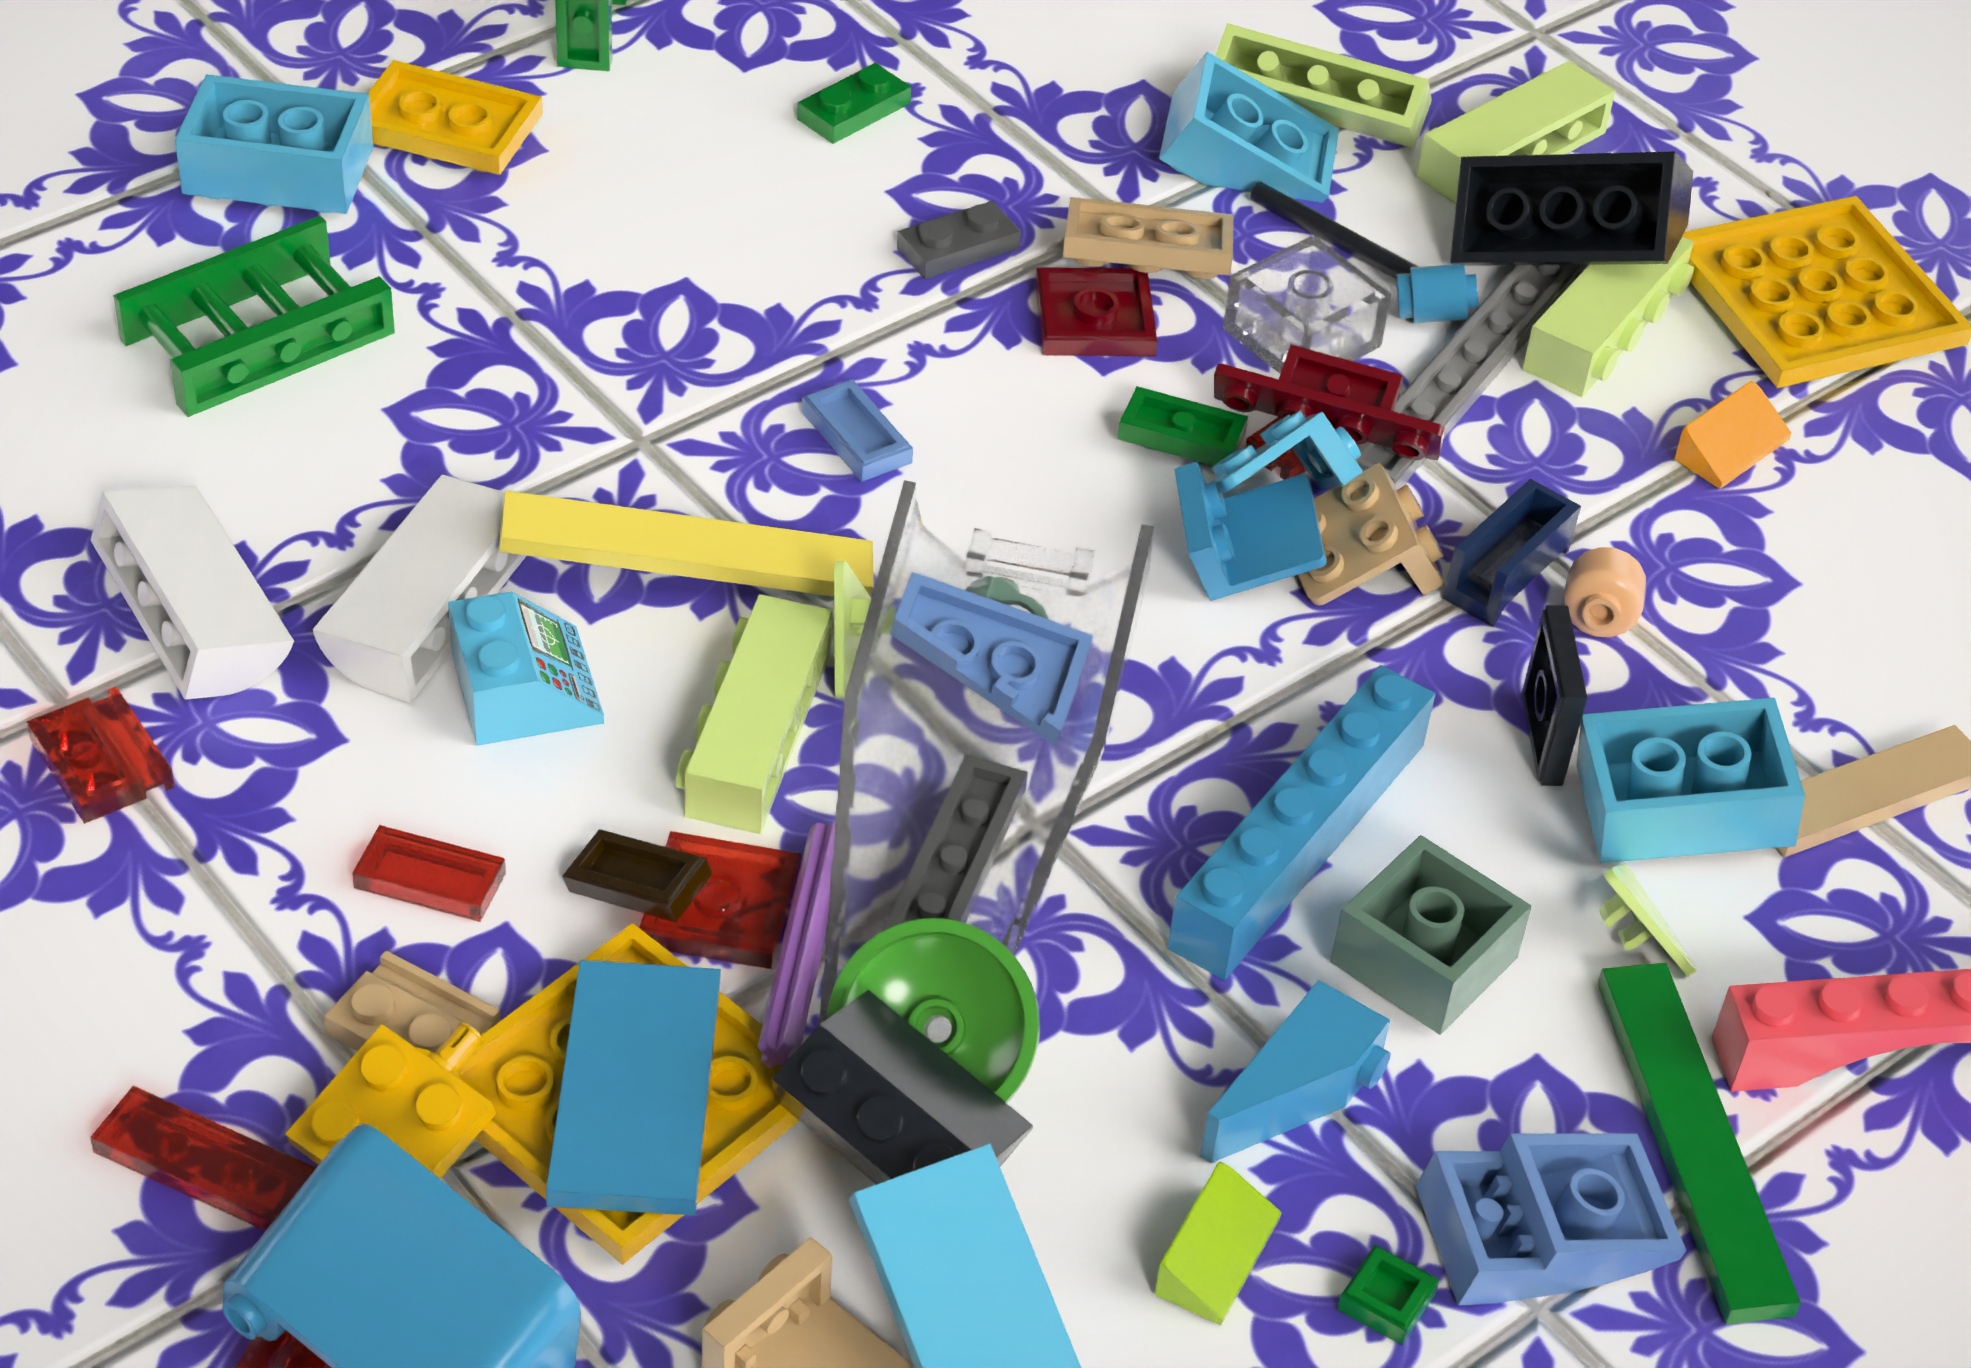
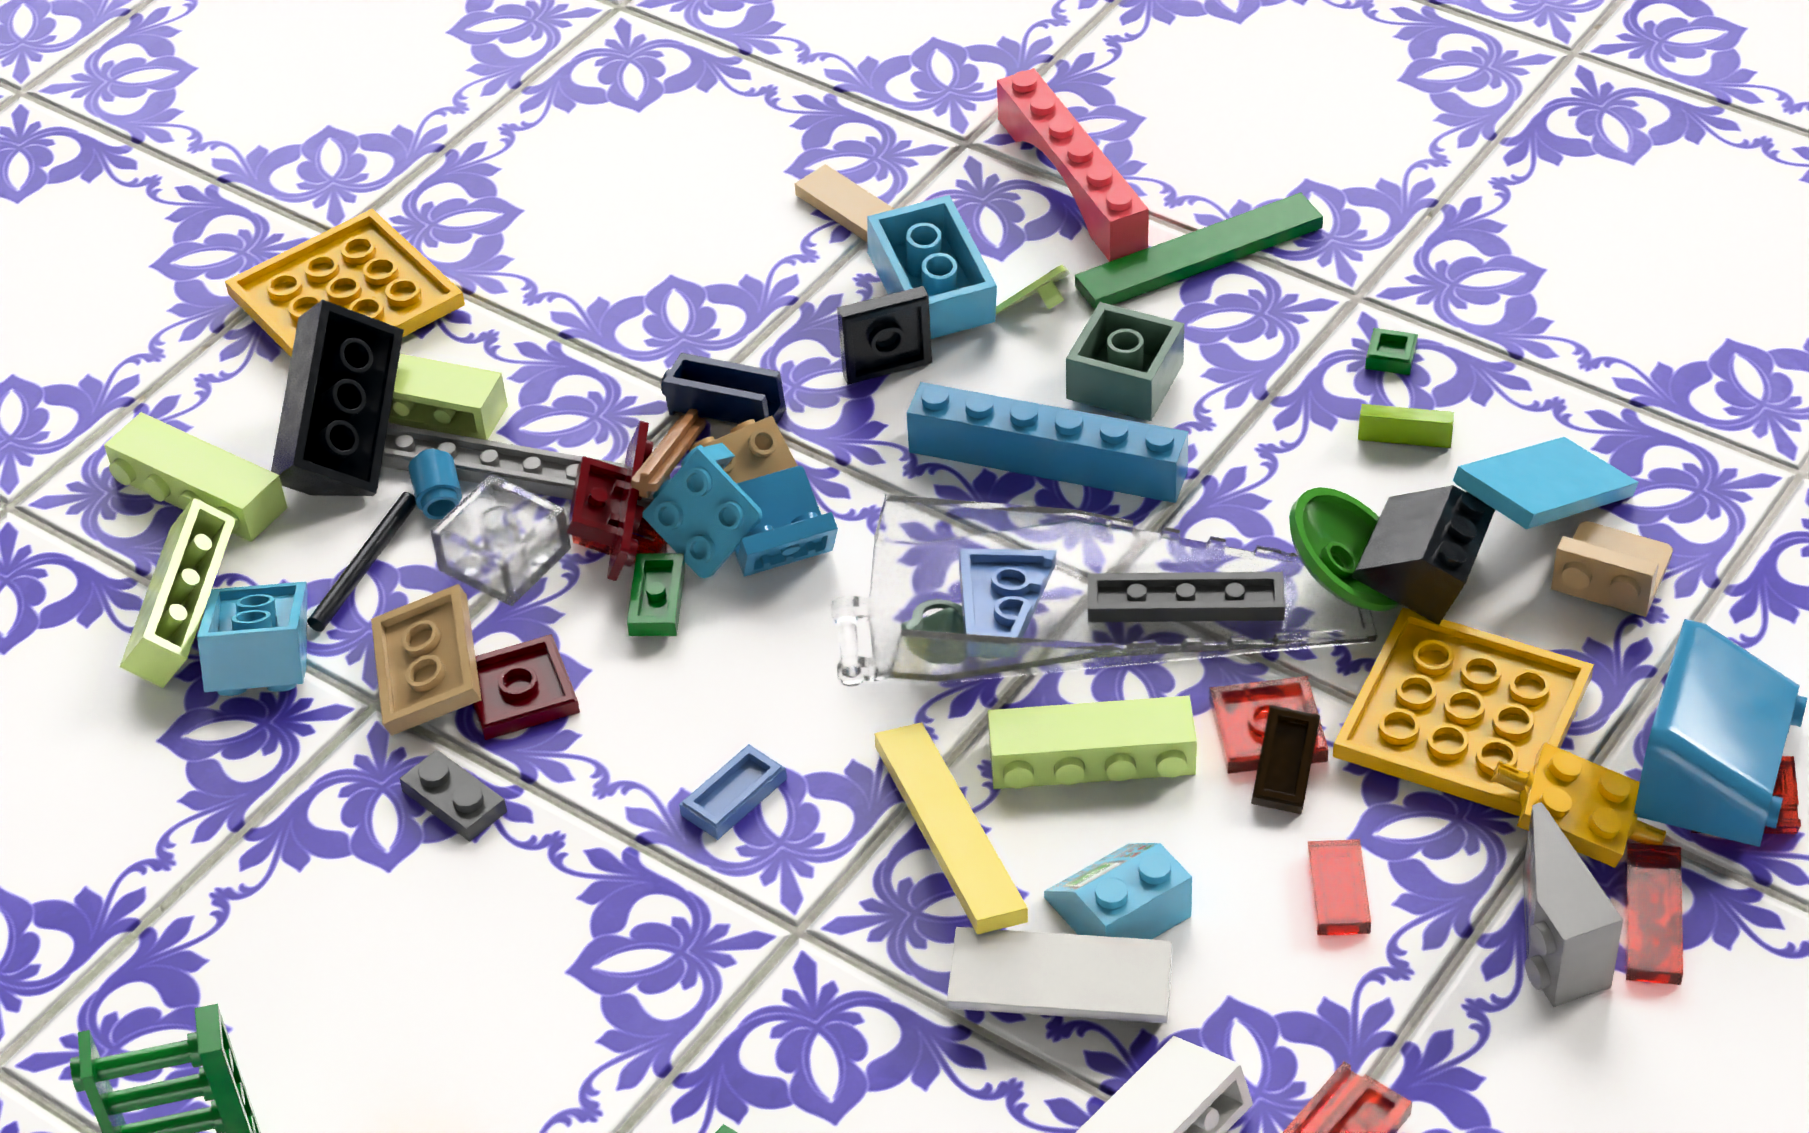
camera: 100 degrees left, 0 degrees up
tan plate [323,950,501,1053] -> none
dark azure tile [546,960,721,1216] -> none
medium lavender axle [758,821,847,1068] -> none
green plate [797,62,911,144] -> none
yellowish green piece [834,561,890,699] -> none
dark azure slope [1200,980,1391,1163] -> none
medium blue slope [1415,1133,1686,1305] -> none
light nougat head [1564,547,1646,638] -> none
light orange slope [1674,381,1792,489] -> none
none -> medium nougat axle [631,409,706,498]
none -> light grey slope [1523,802,1623,1007]

